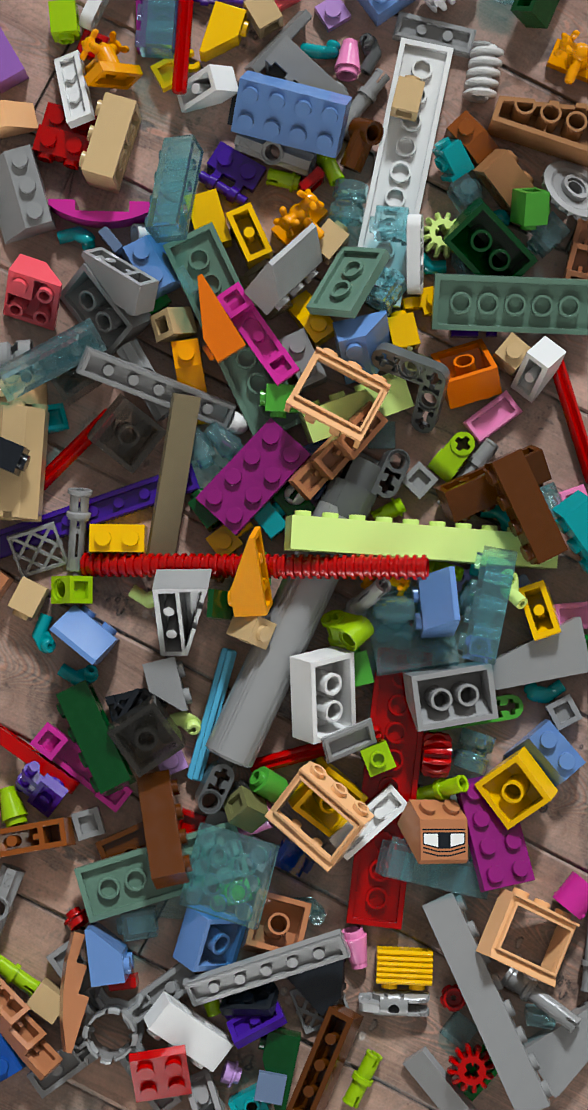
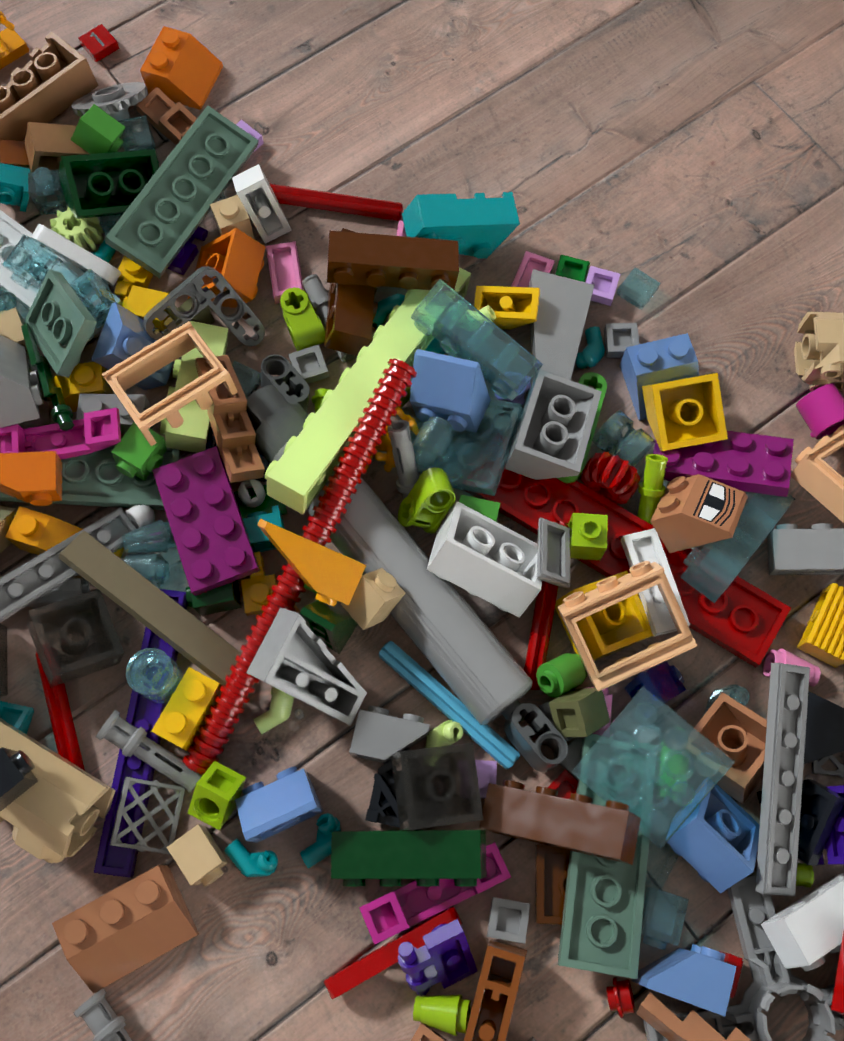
camera: 65 degrees left, 15 degrees down
none -> dark green piece [21,323,74,431]
none -> clear light blue wheel [126,648,184,703]

